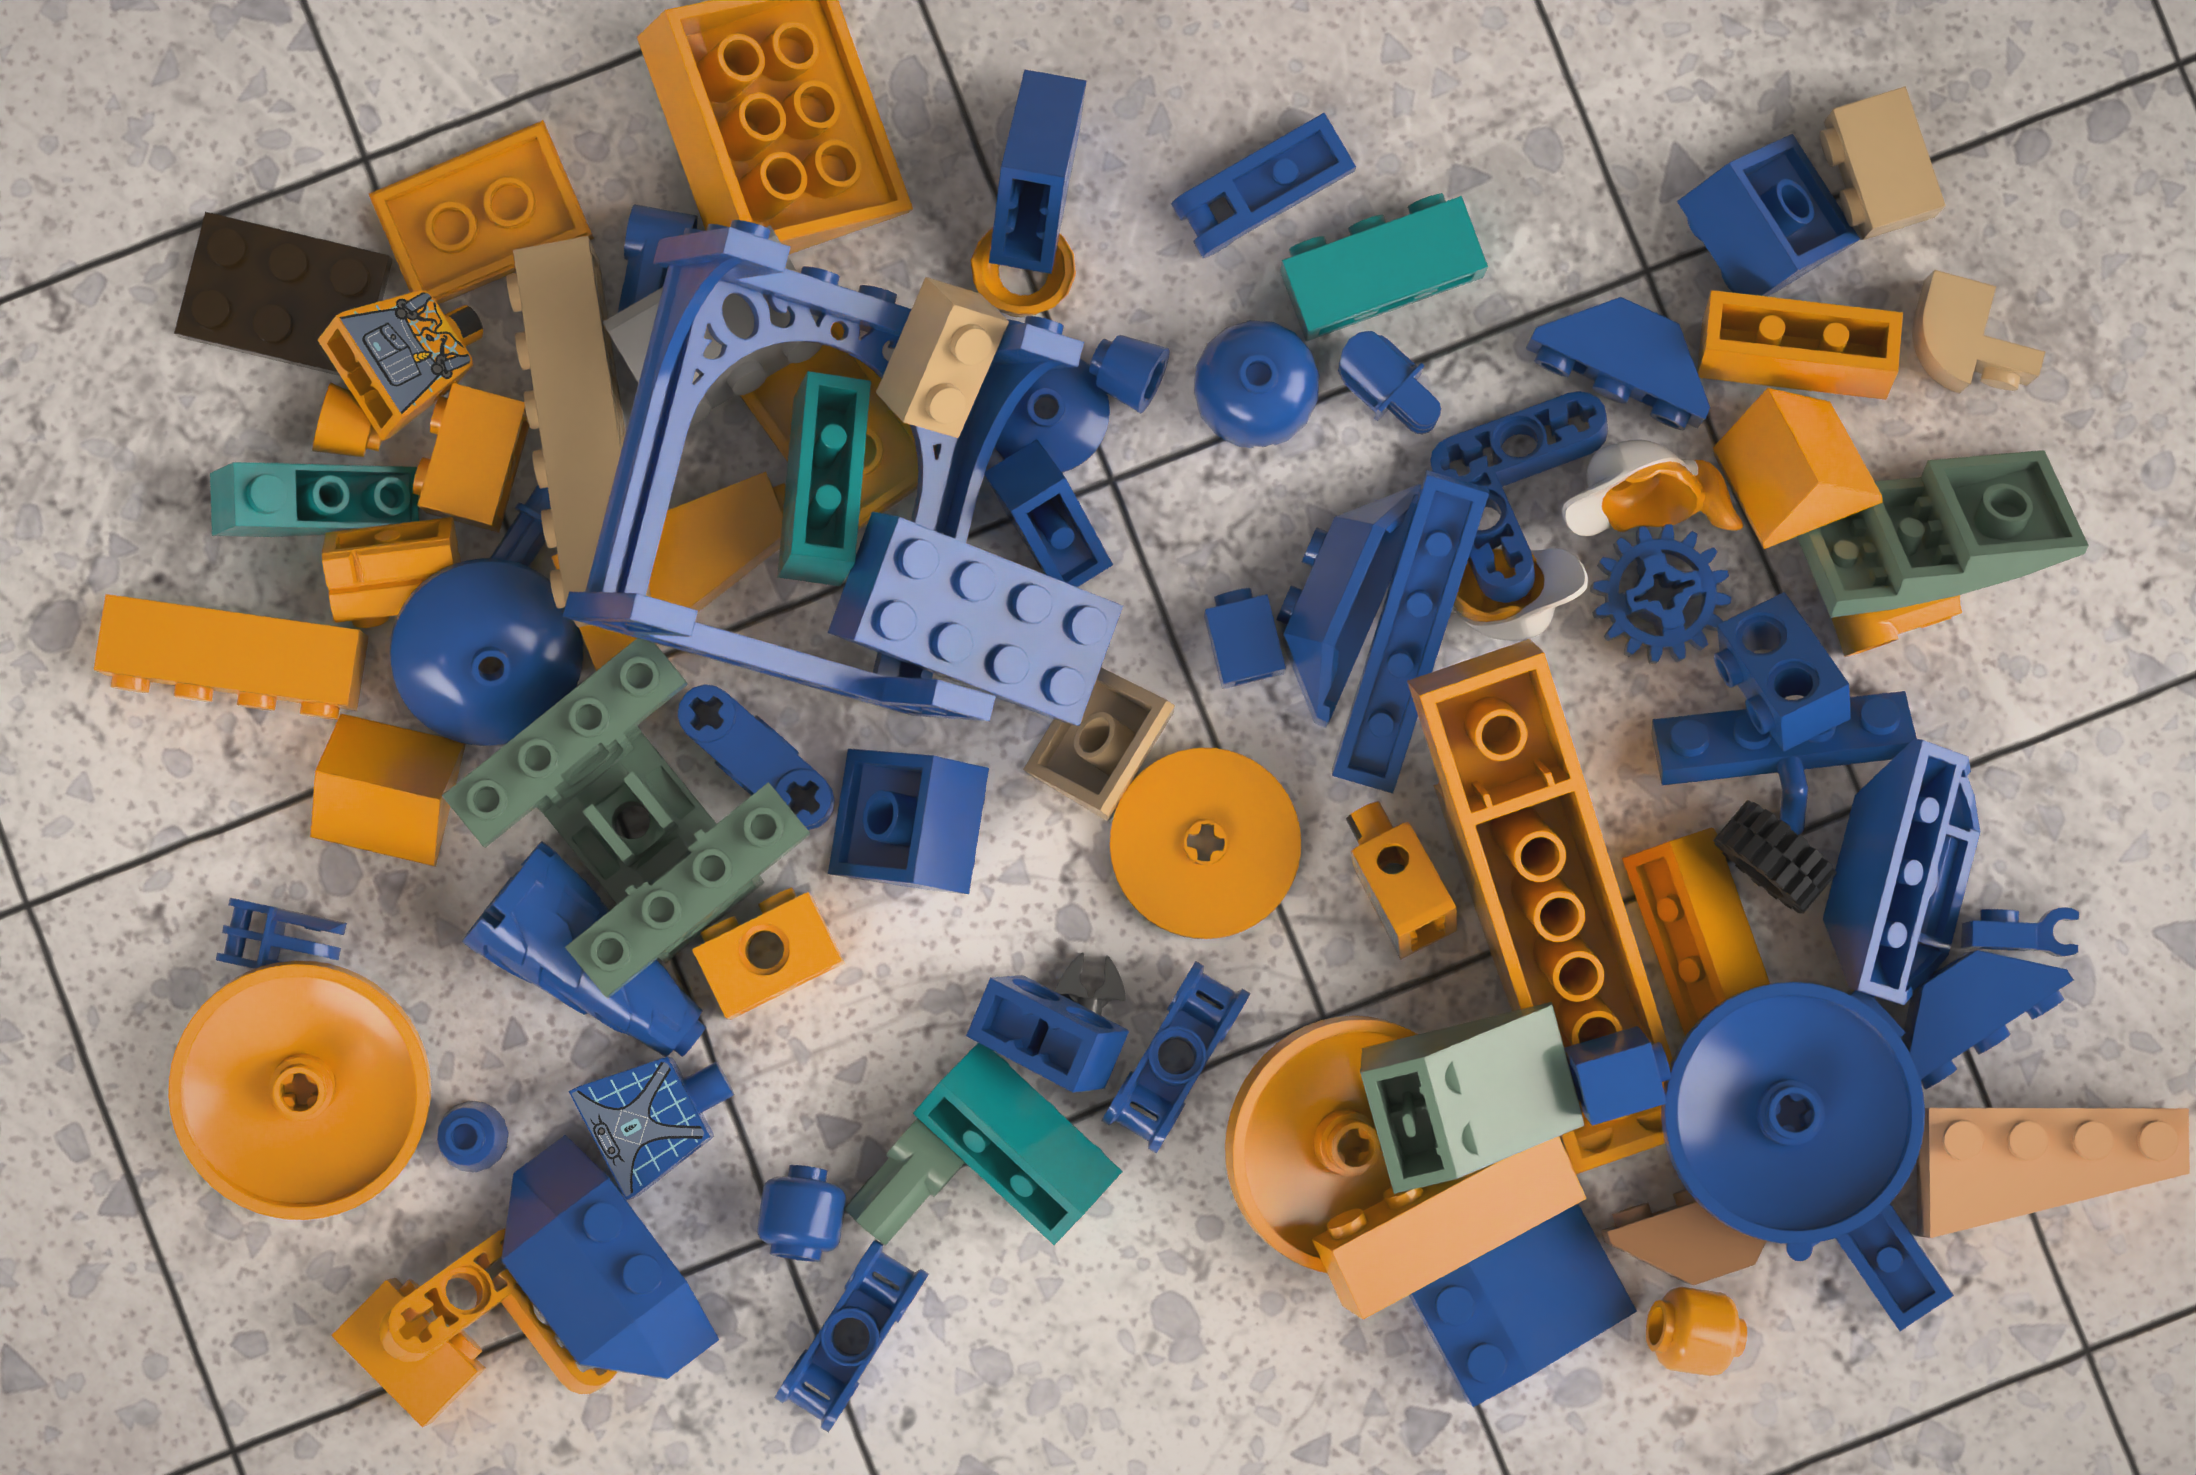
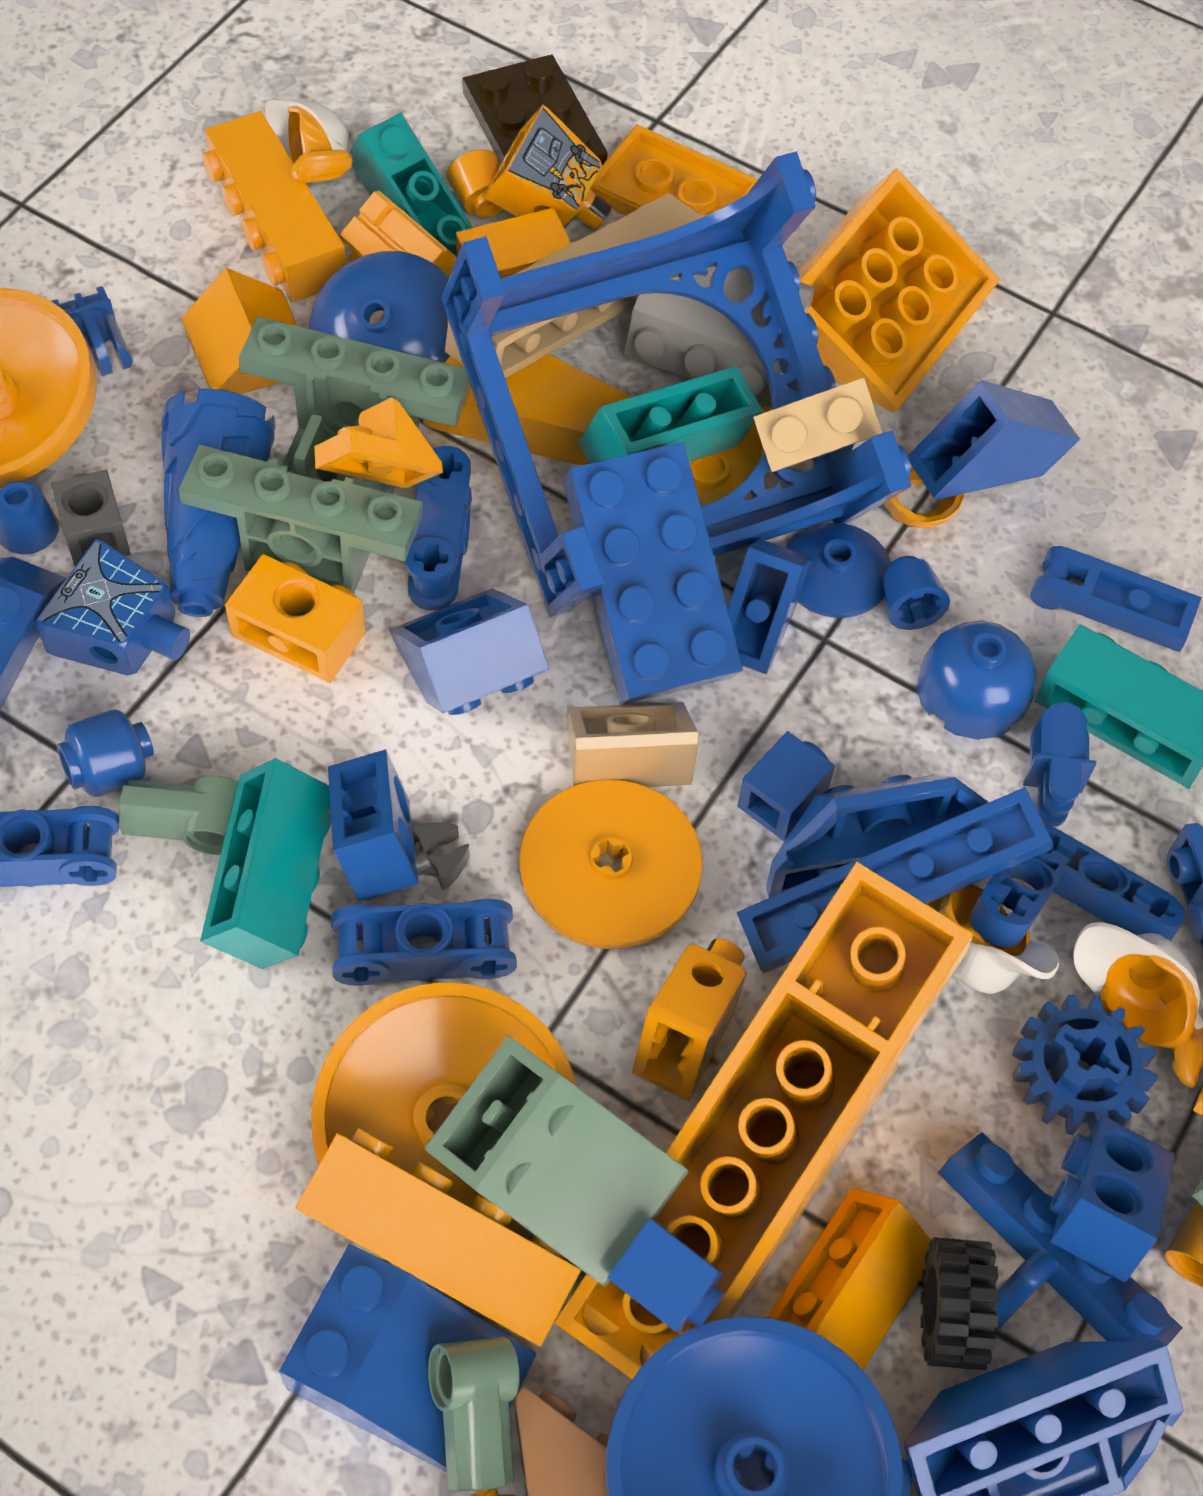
camera: 50 degrees right, 25 degrees down
none -> dark grey brick [51,469,131,566]
none -> light orange hair [265,99,353,184]
none -> light orange slope [314,398,443,488]
none -> sand green piece [428,1336,519,1492]

